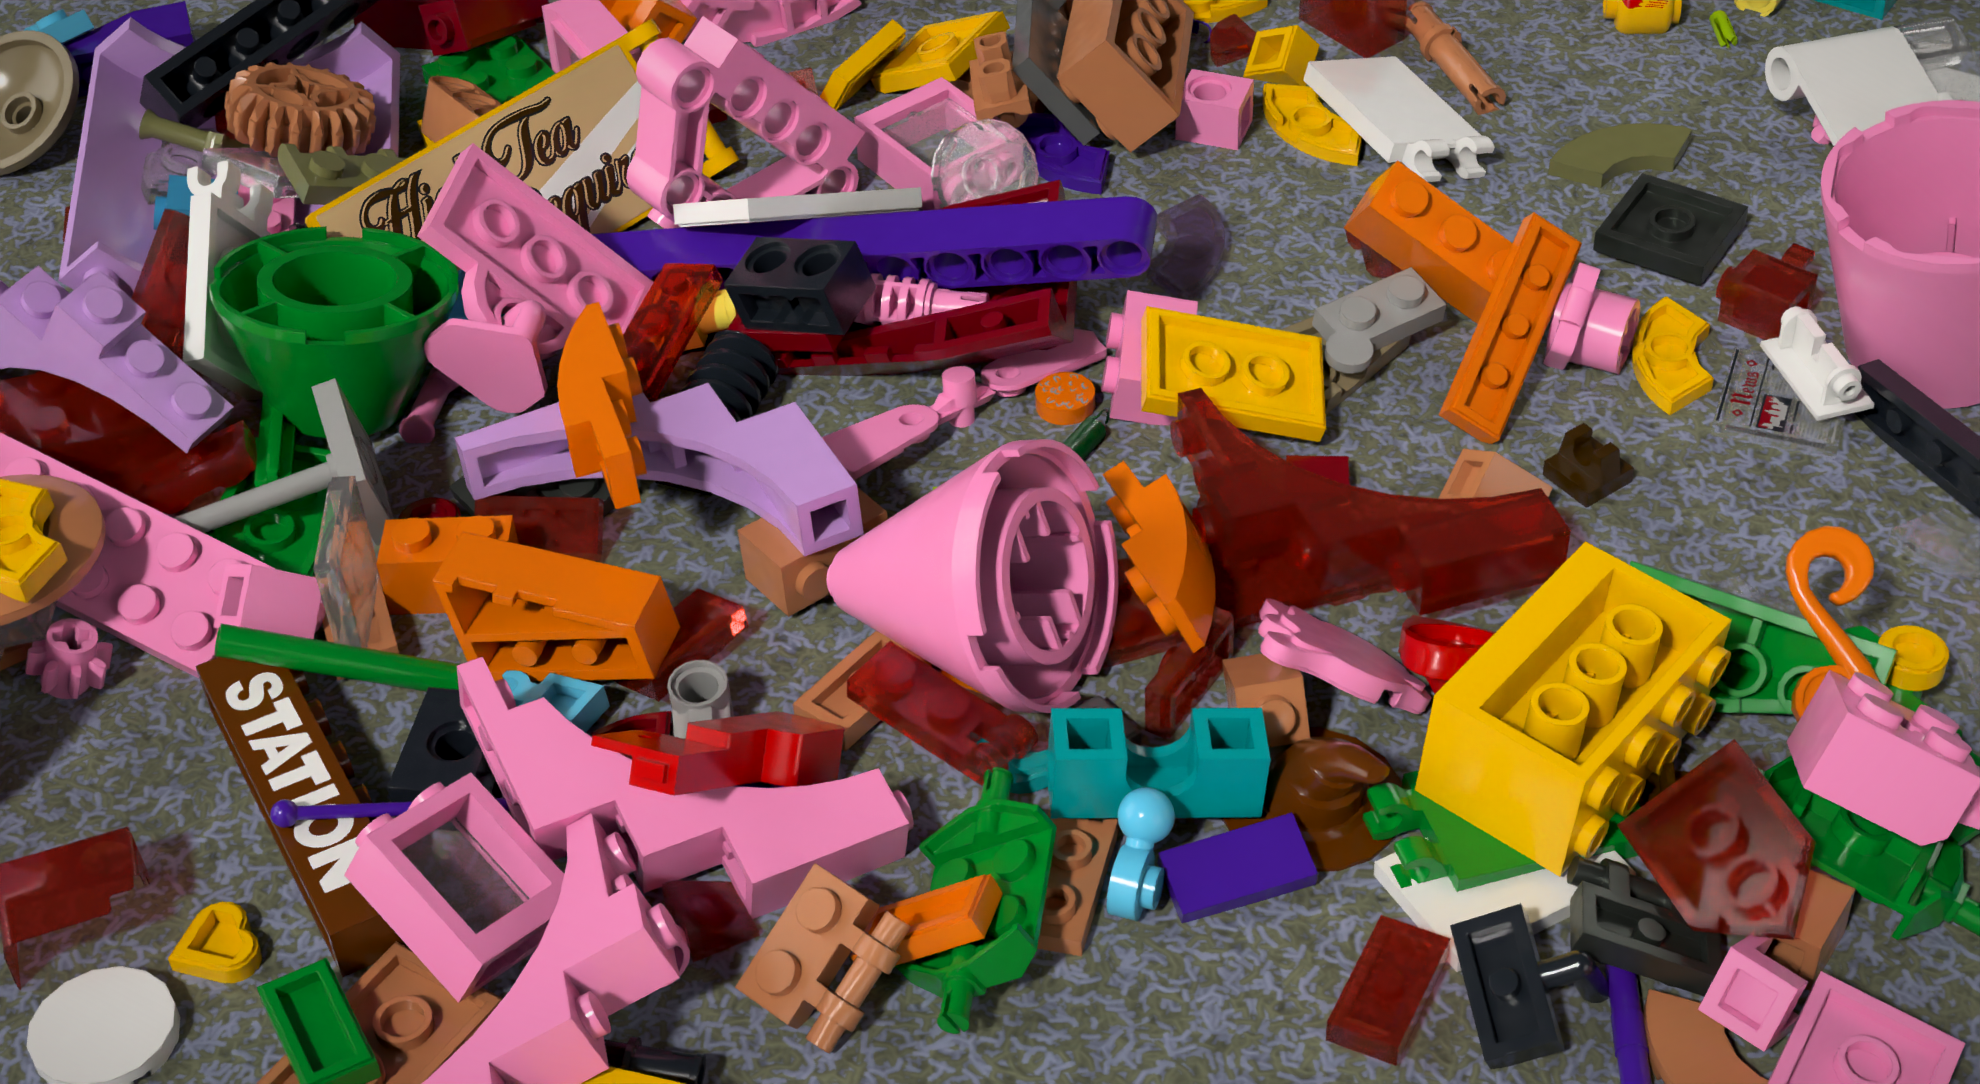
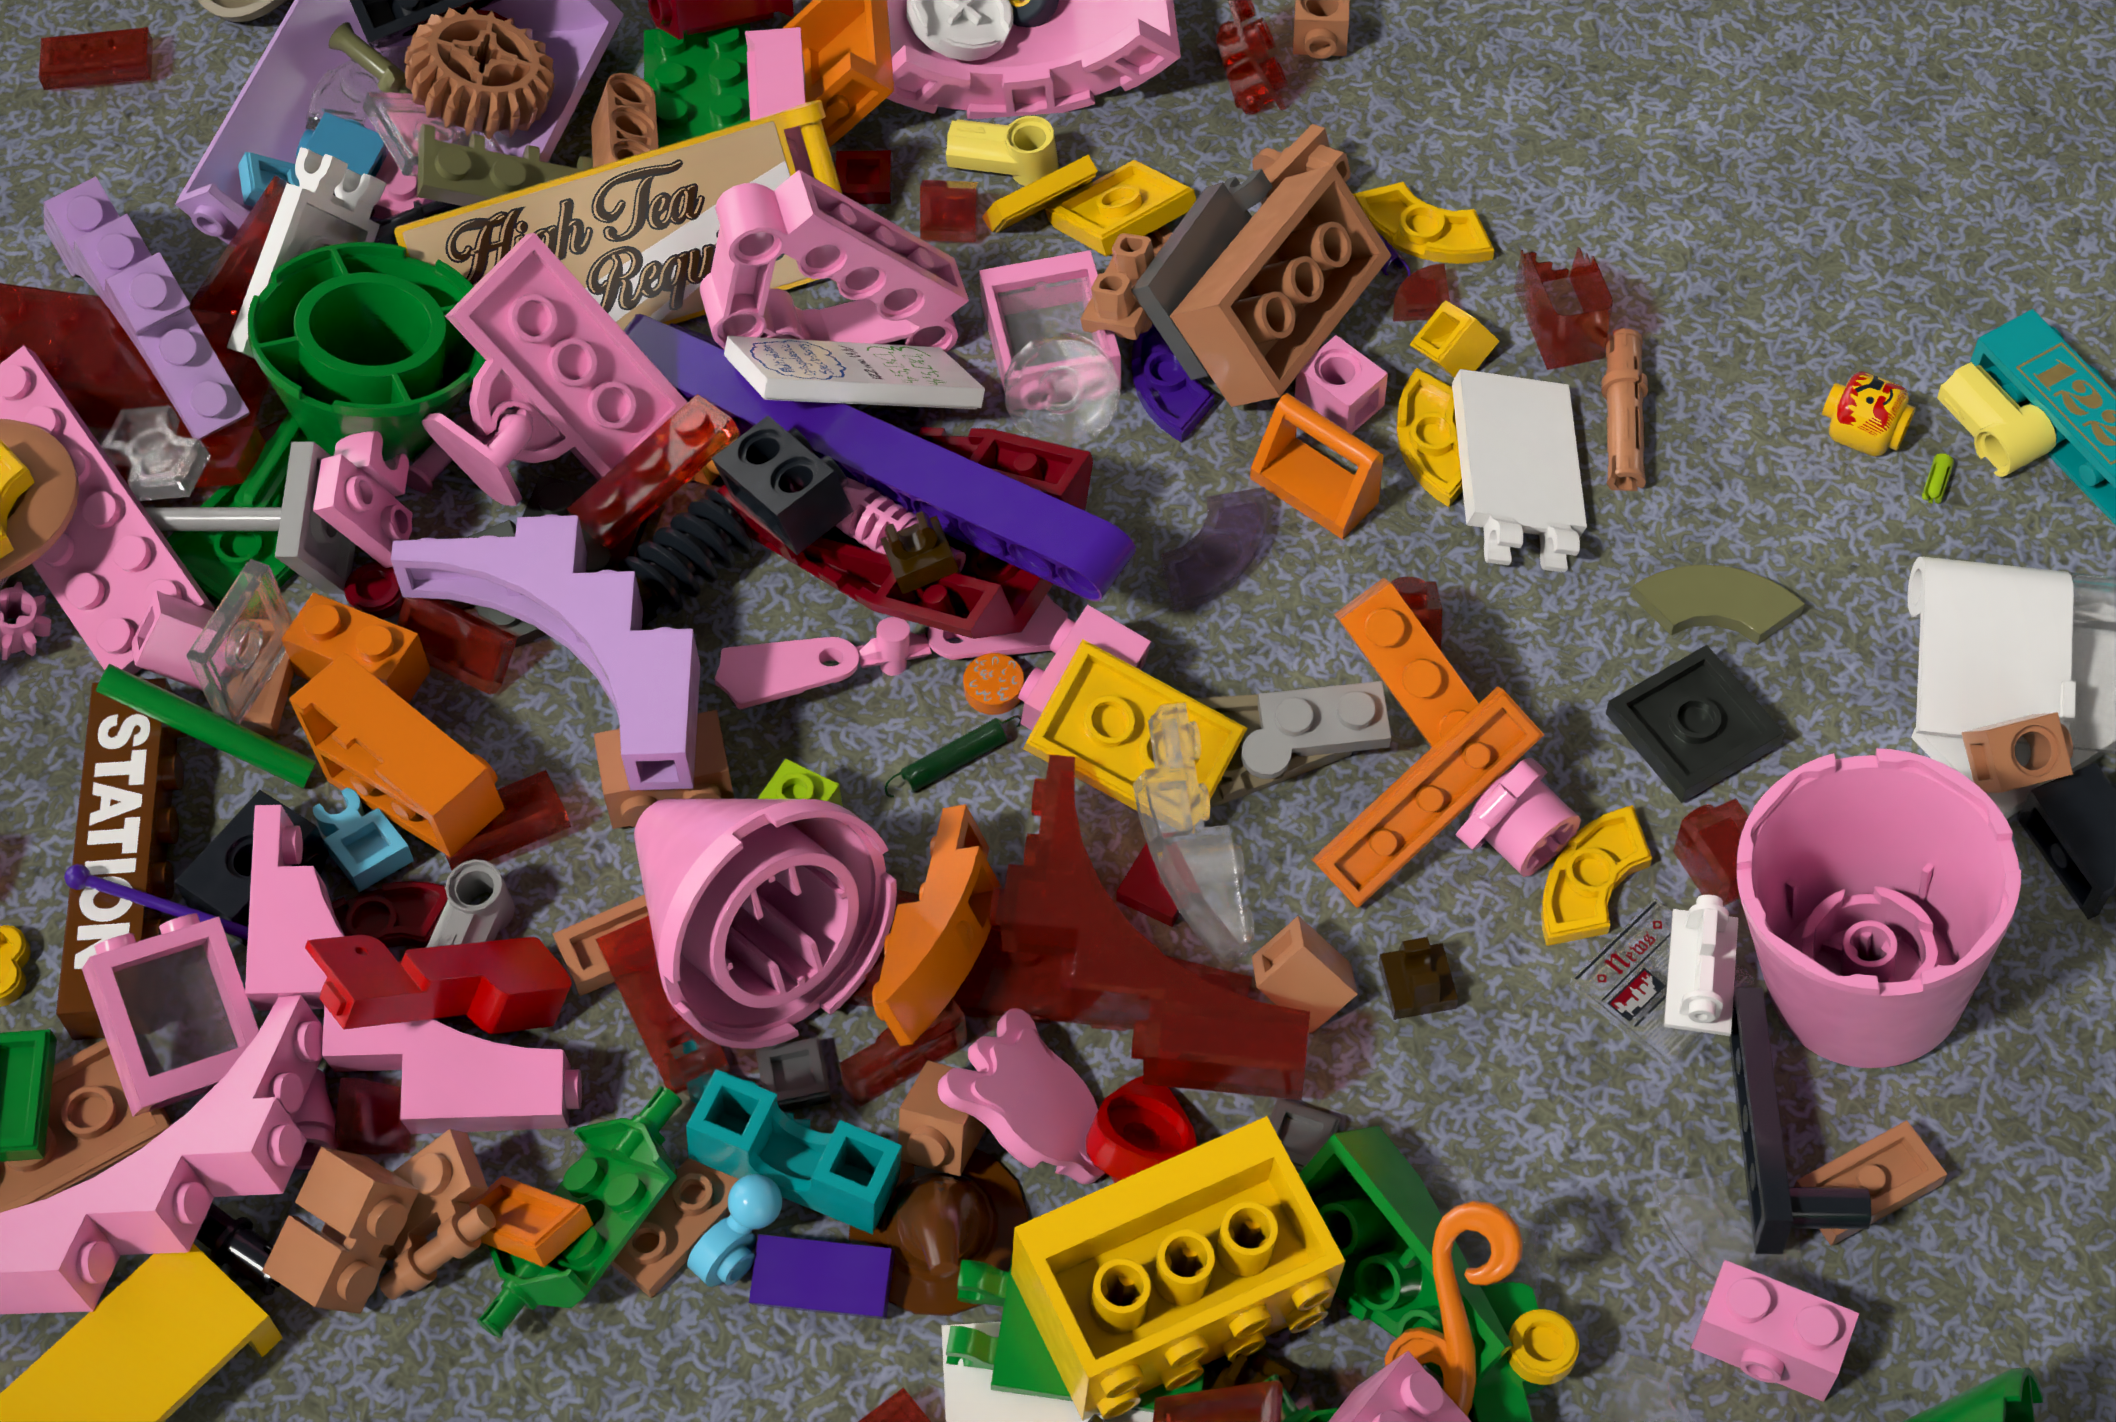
camera: 25 degrees right, 15 degrees up
orange slope [557,302,647,509] -> none
none -> clear tile [101,406,210,501]
none -> medium azure tile [238,151,300,212]
none -> nougat piece [262,1147,419,1314]
none -> bright pink plate [313,431,413,568]
none -> dark brown tile [881,511,960,595]
none -> light yellow piece [946,116,1059,186]
none -> clear slope [1133,703,1254,964]
none -> orange tile [1250,393,1384,540]

